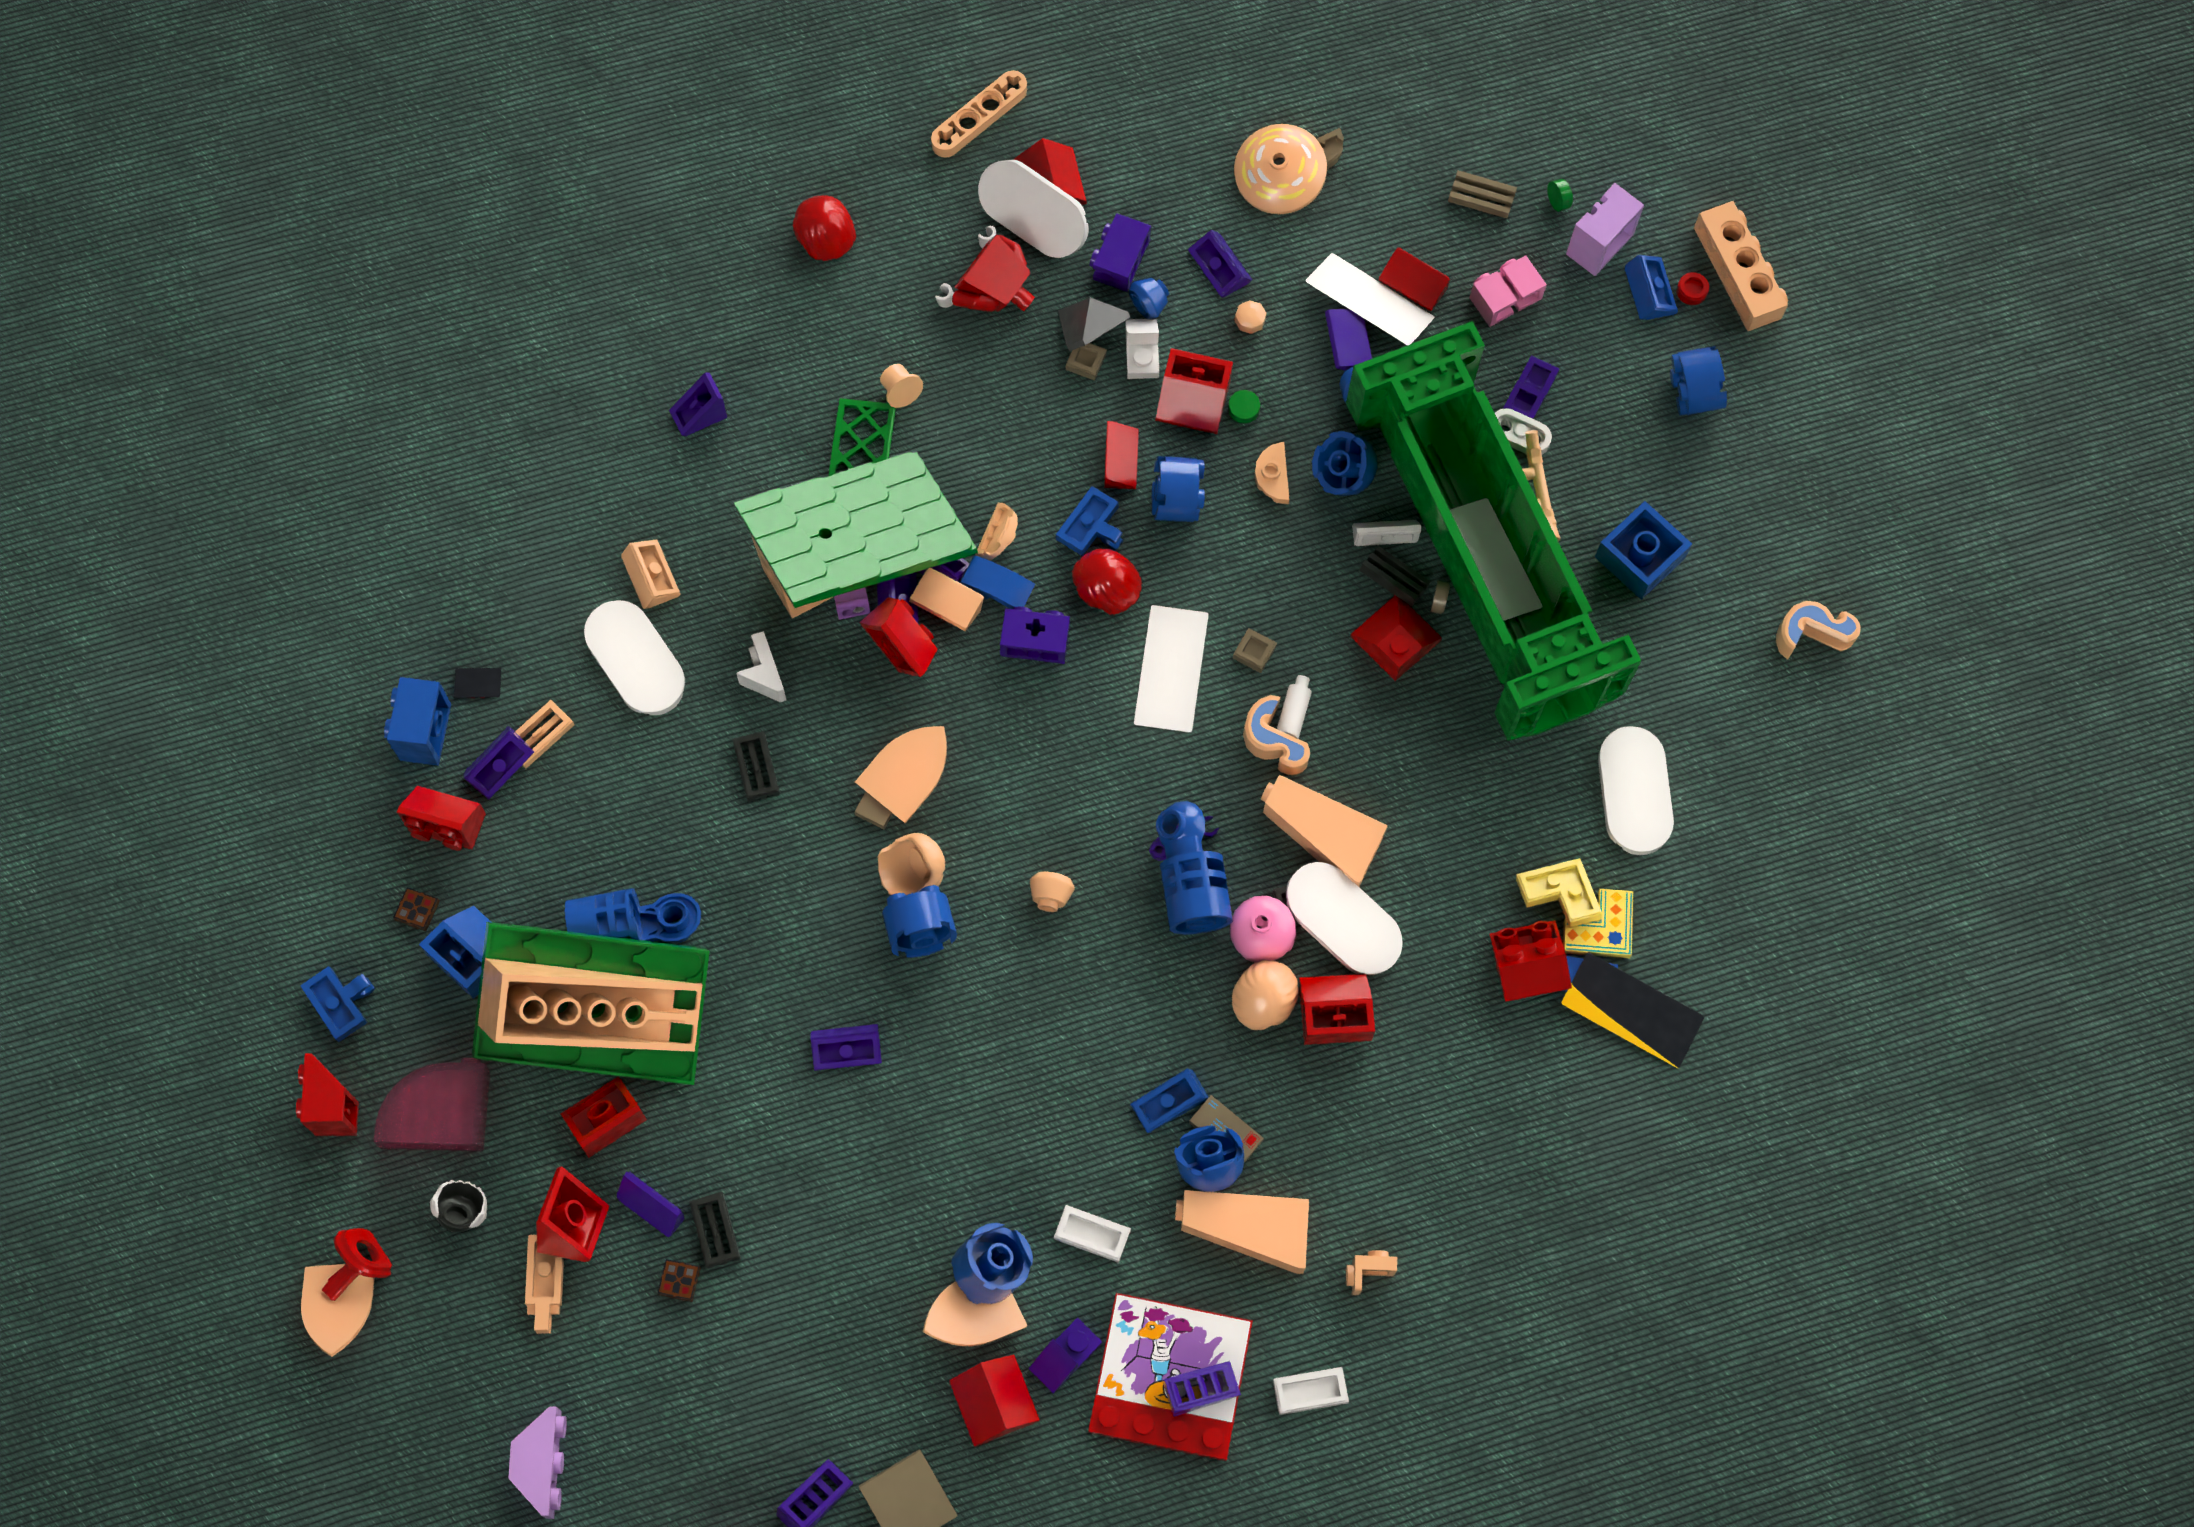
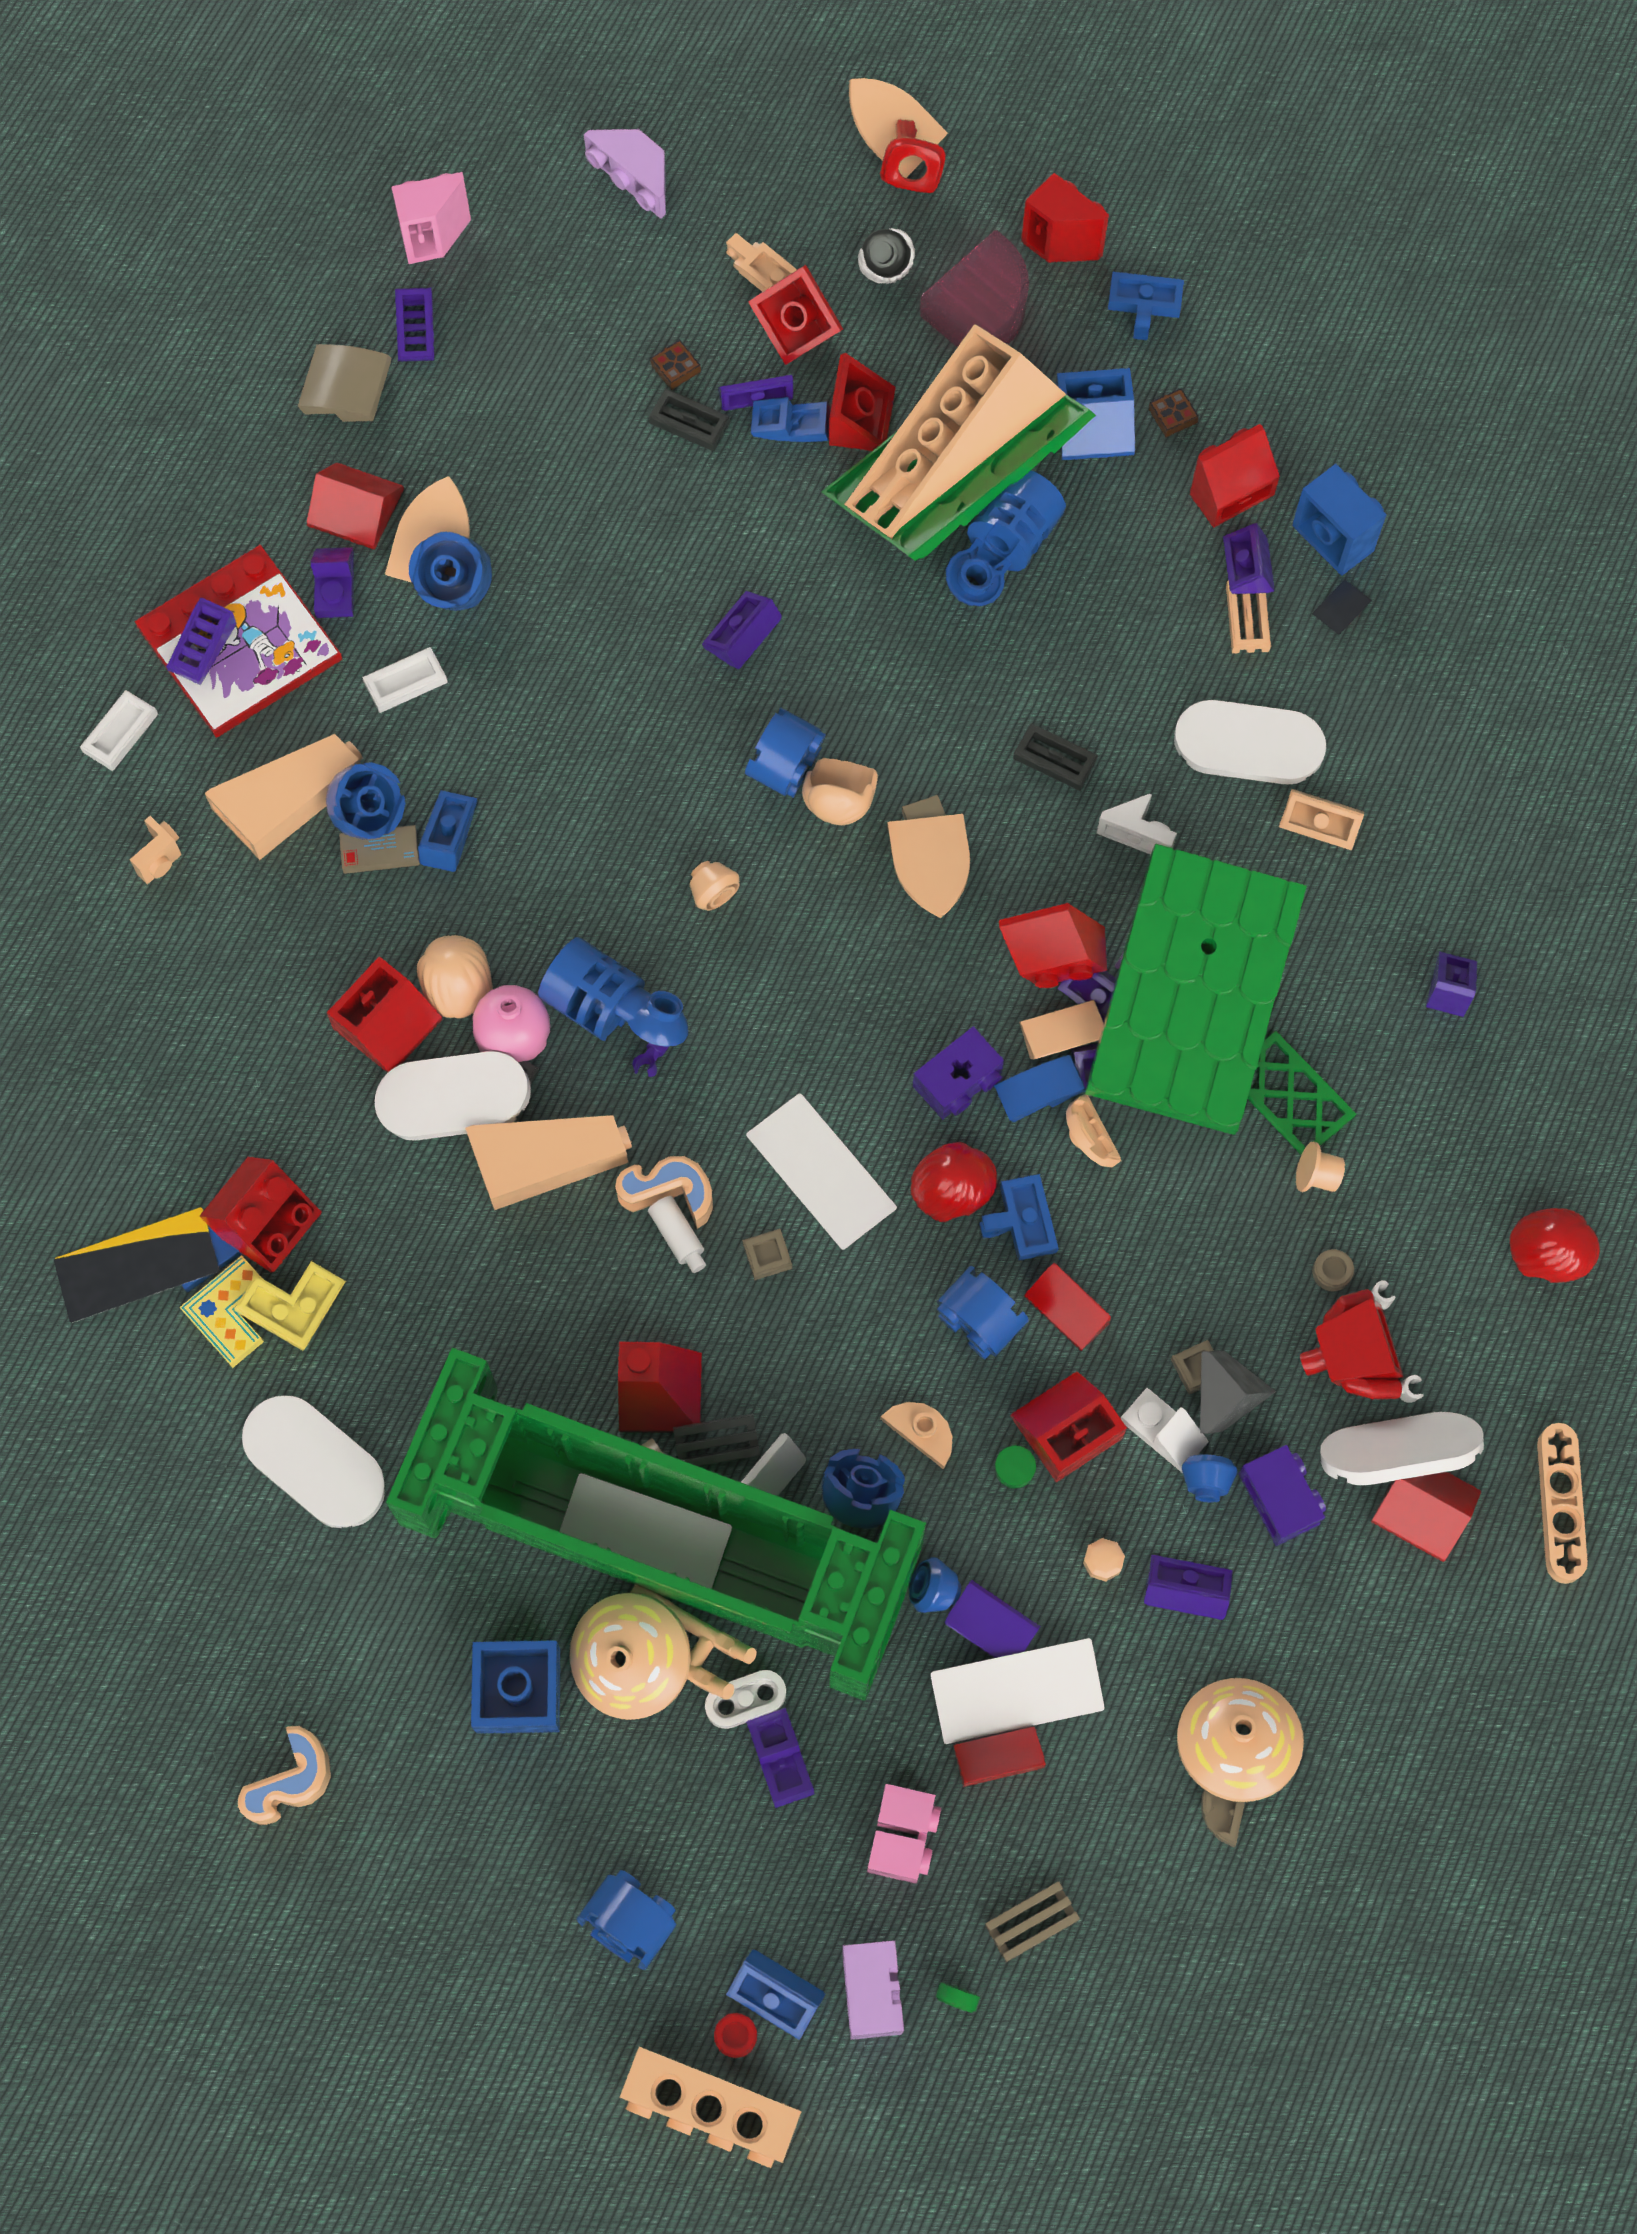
camera: 135 degrees right, 0 degrees up
none -> light nougat dish [570,1593,691,1719]
none -> blue slope [751,397,831,442]
none -> dark tan tile [1312,1249,1354,1291]

